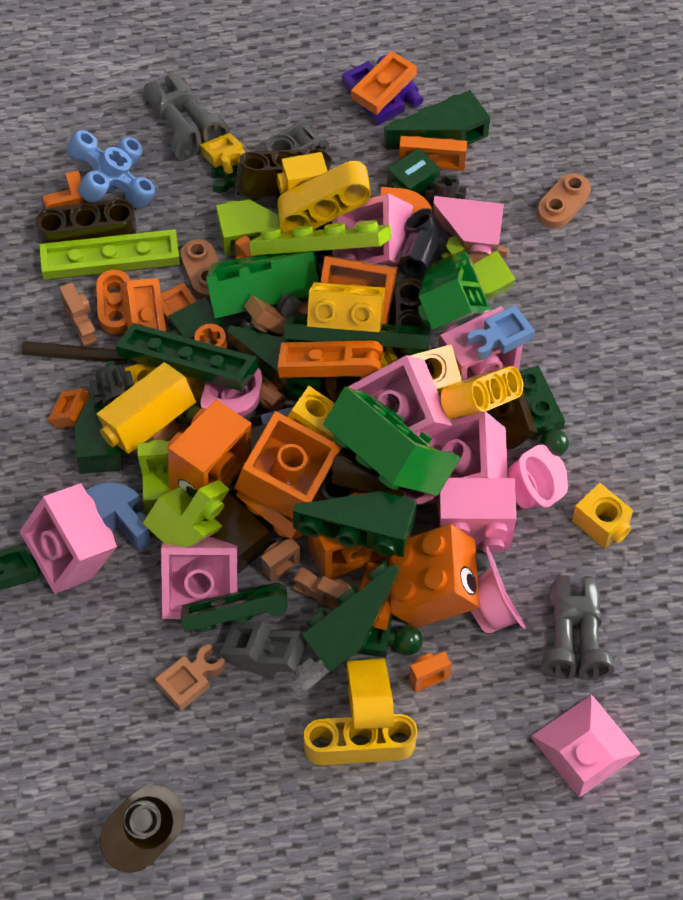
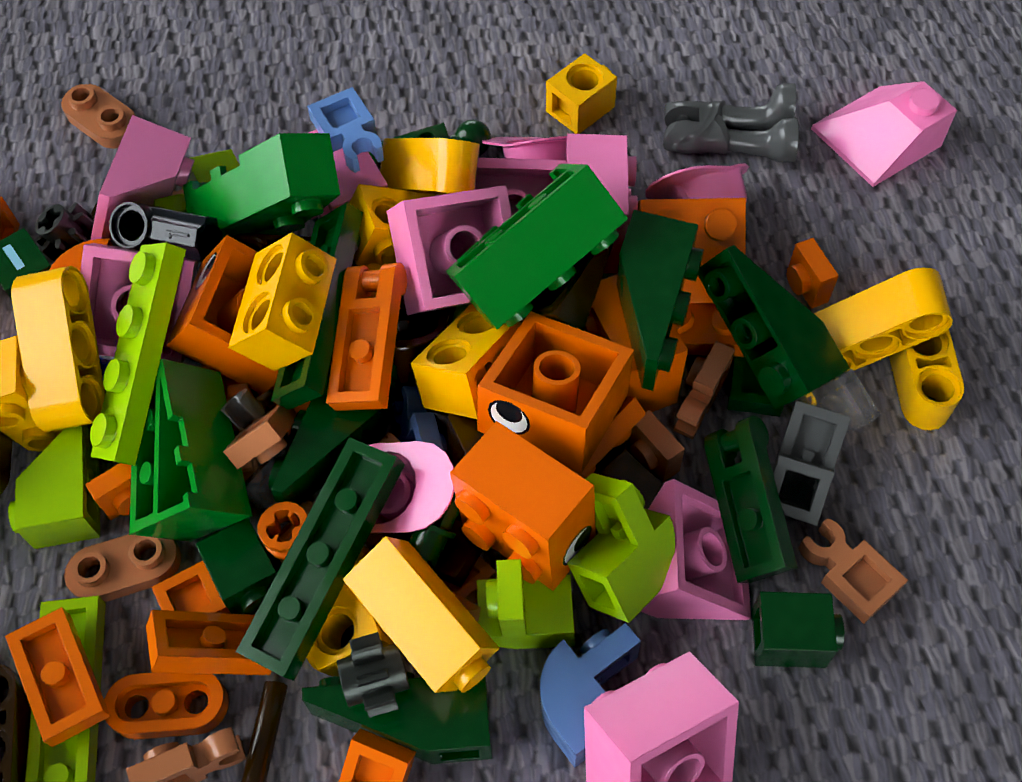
camera: 85 degrees left, 0 degrees up
none -> orange plate [5,607,111,747]
none -> dark green brick [752,591,845,668]

